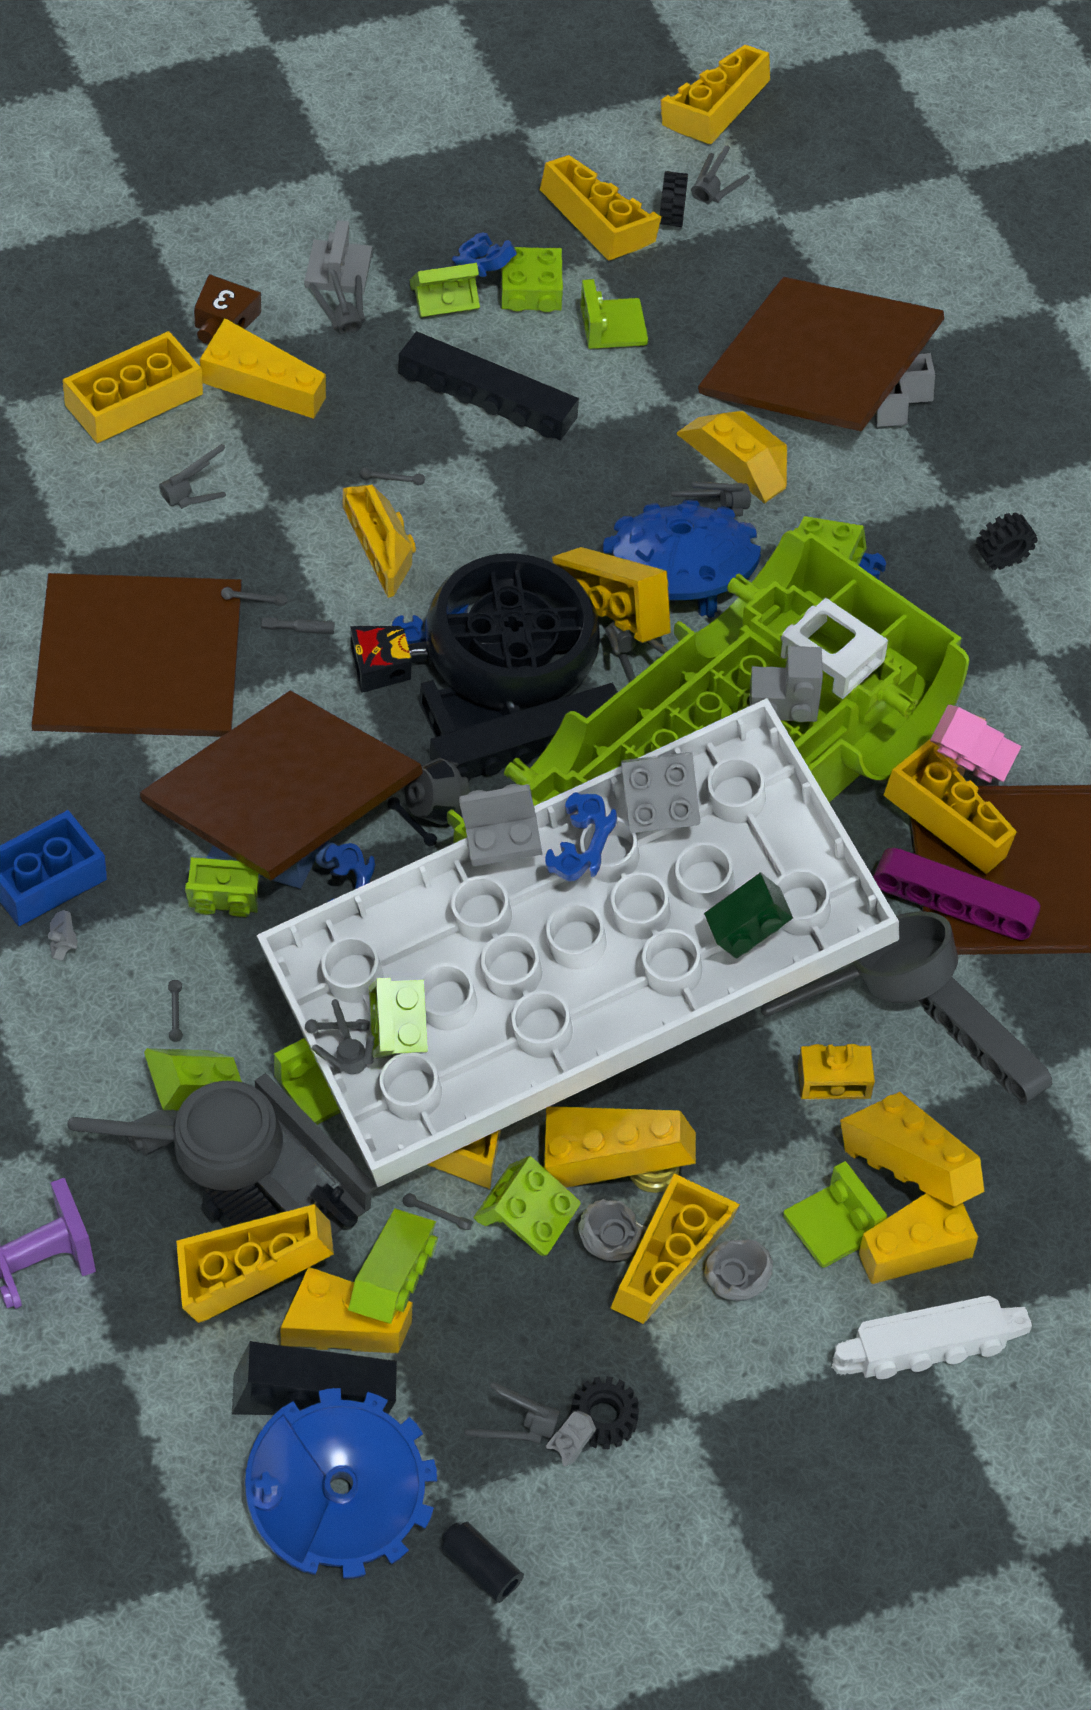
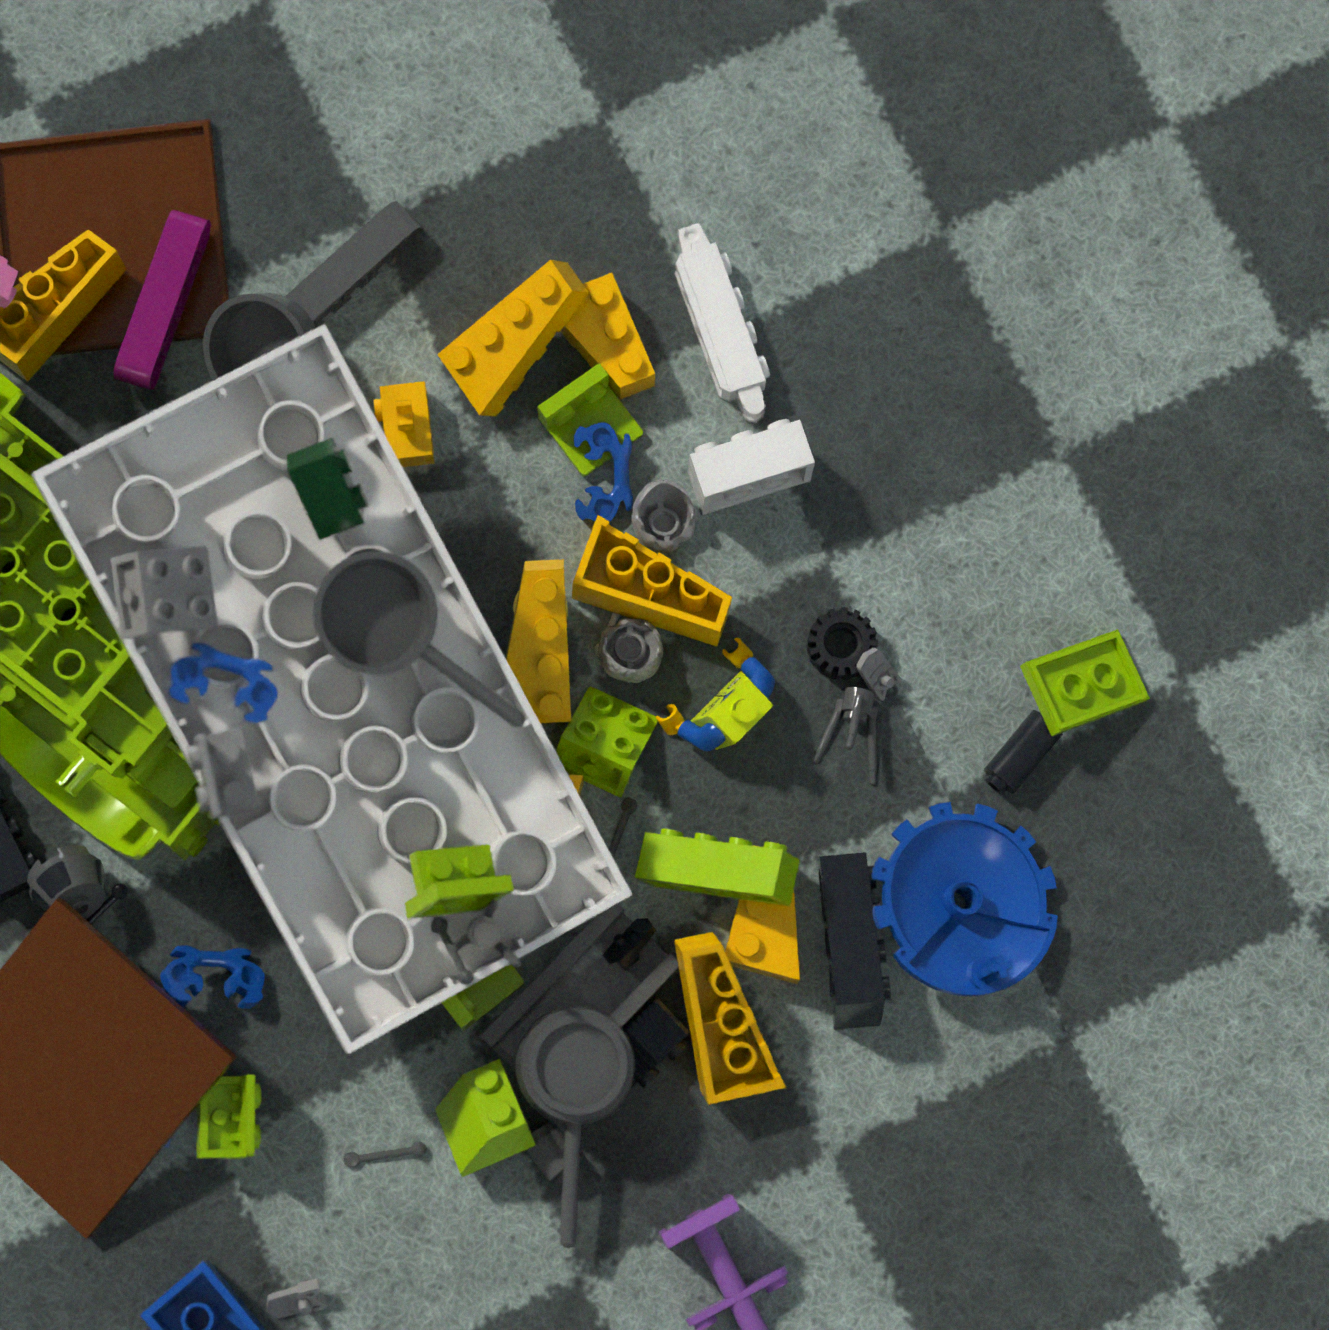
camera: 95 degrees left, 25 degrees up
none -> dark grey piece [313,551,525,727]
none -> blue helmet [574,422,633,522]
none -> torso [656,638,775,751]
none -> white brick [688,419,815,515]
none -> lime tile [1020,629,1150,736]

